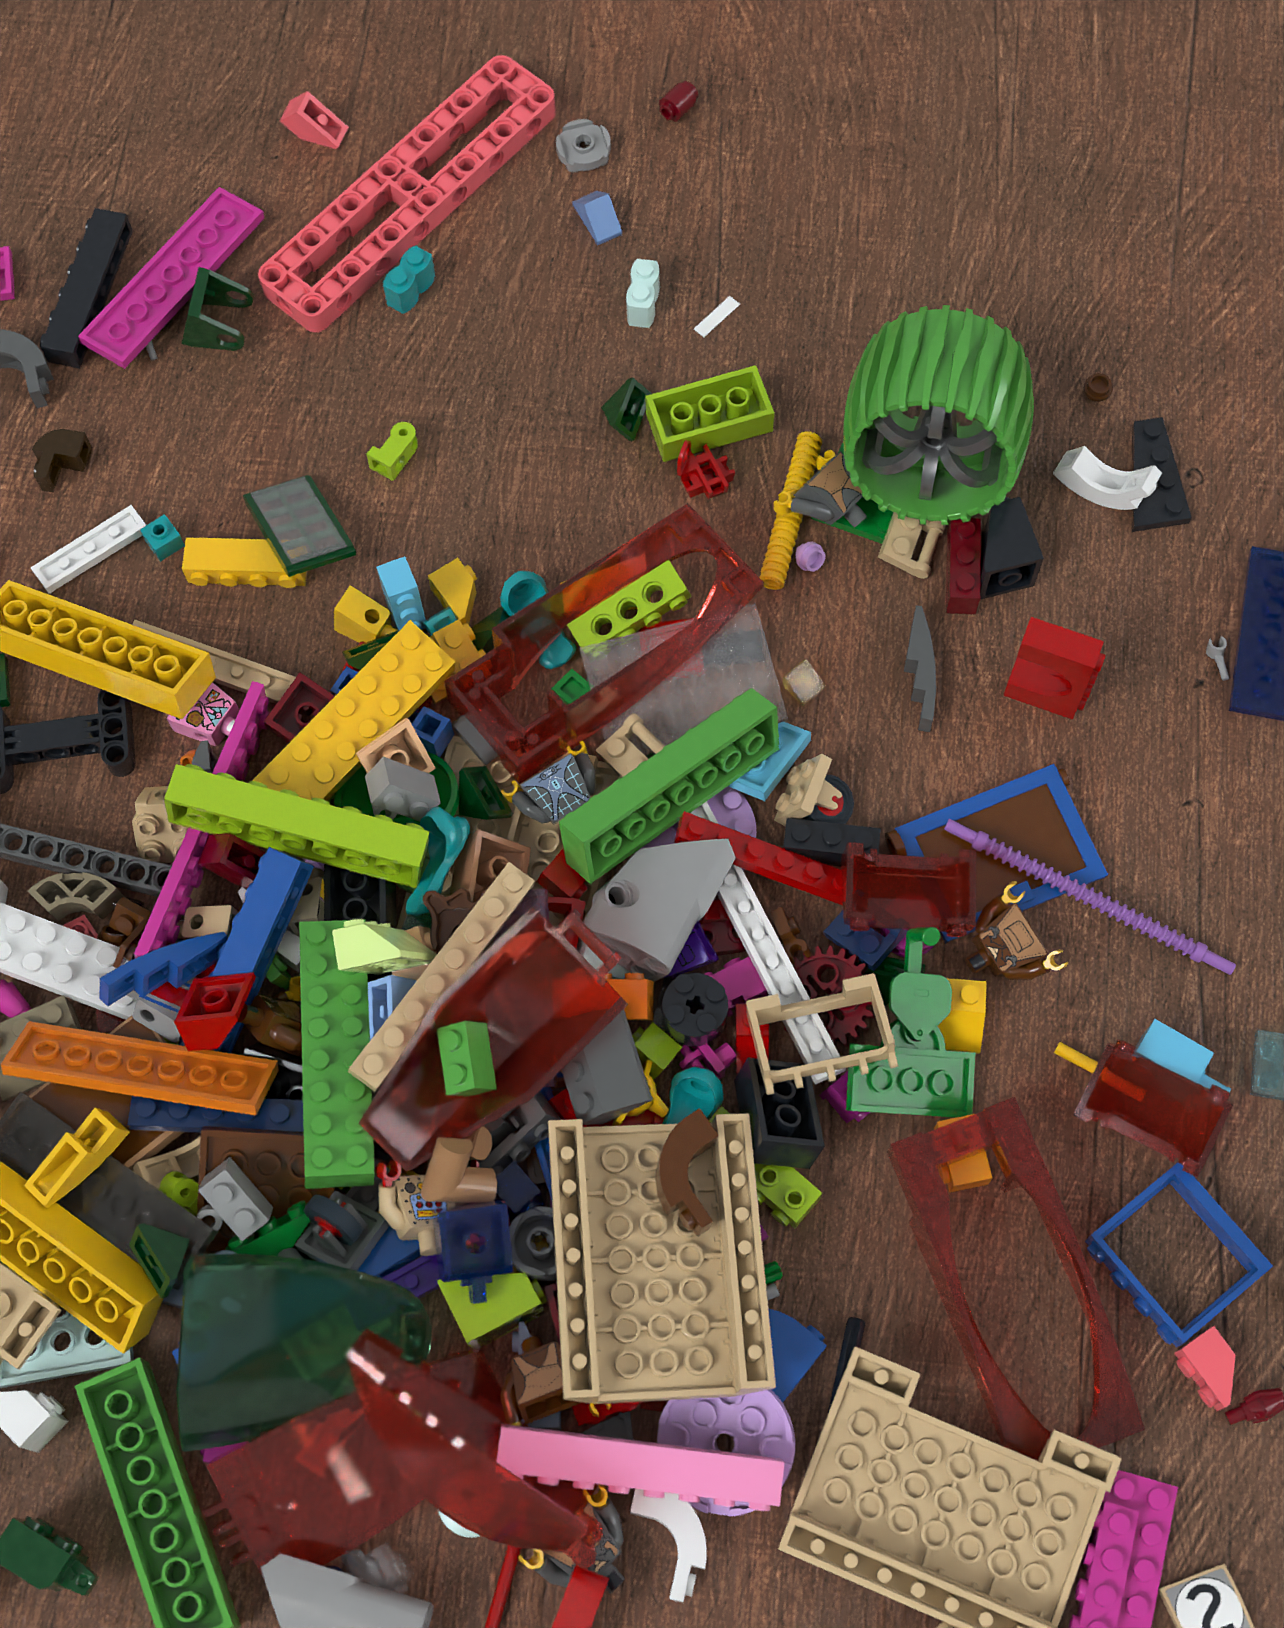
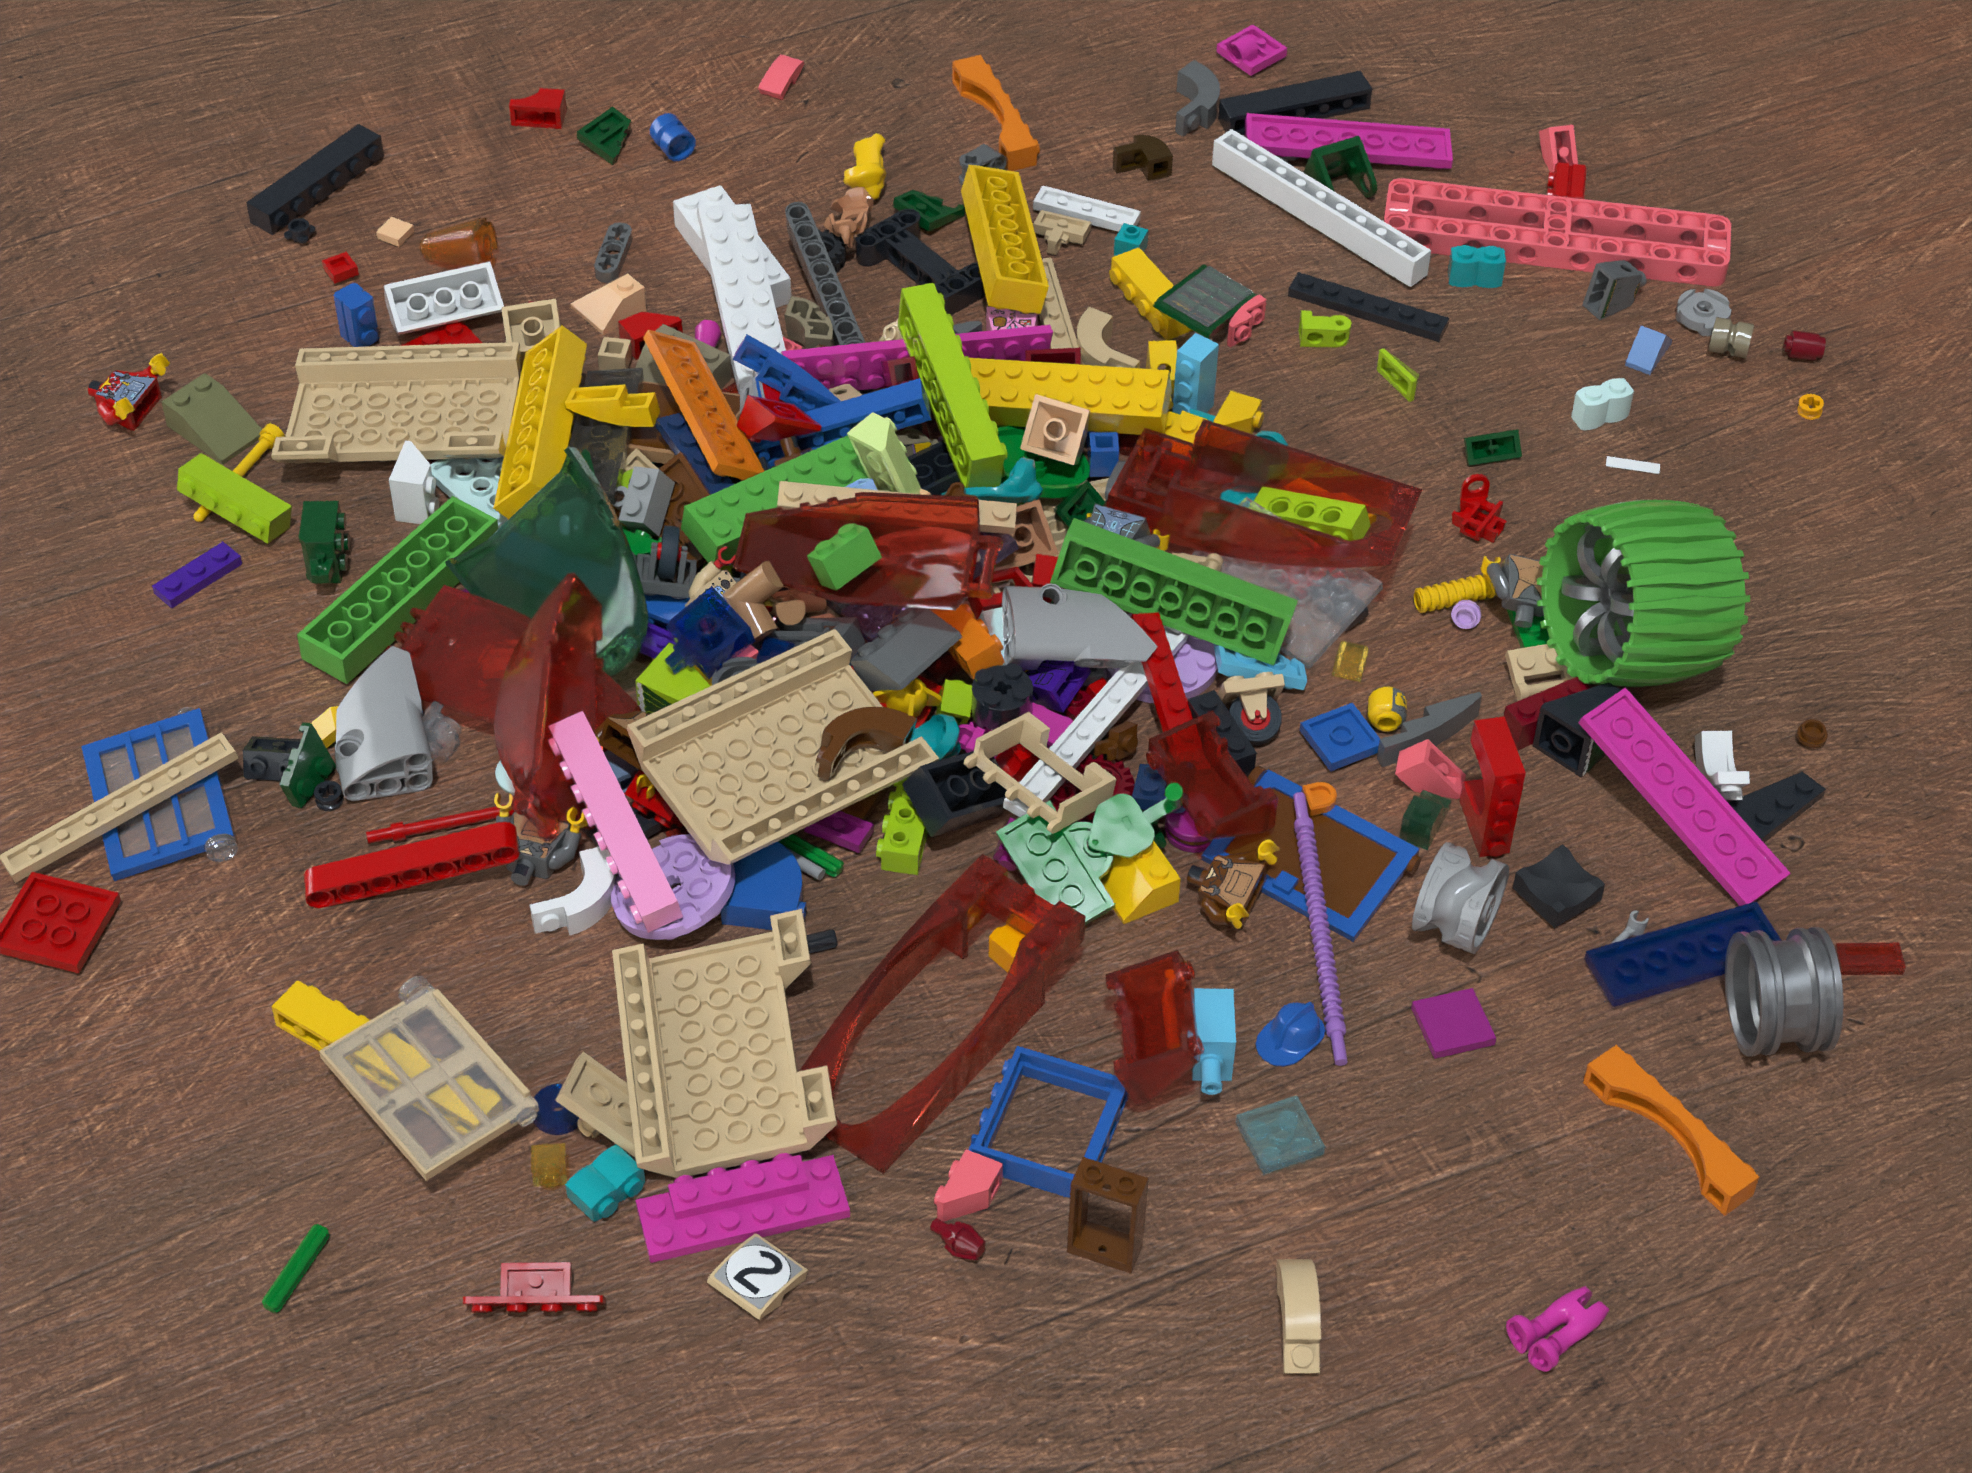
camera: 55 degrees right, 20 degrees down
light grey brick [365,756,441,821] -> none
lime brick [646,365,774,462] -> none
none -> tan hinge [1033,210,1091,255]
none -> tan arch [1077,307,1140,368]
none -> white brick [1212,129,1431,287]
none -> coral slope [1227,294,1266,348]
none -> blue piece [1256,1002,1325,1067]
none -> black plate [1288,272,1449,342]
none -> blue plate [1299,703,1380,772]
none -> orange tile [1301,782,1337,816]
none -> yellow head [1368,687,1407,732]
none -> lime slope [1377,348,1419,402]
none -> coral slope [1395,739,1466,799]
none -> clear green arch [1399,790,1452,851]
none -> magenta tile [1411,988,1496,1059]
none -> light grey piece [1412,842,1509,954]
none -> black brick [1513,844,1605,928]
none -> red brick [1546,162,1587,199]
none -> dark pink plate [1578,688,1791,910]
none -> dark grey torso [1582,260,1647,320]
none -> dark tan wheel [1708,317,1754,359]
none -> light orange bush [1797,394,1824,420]

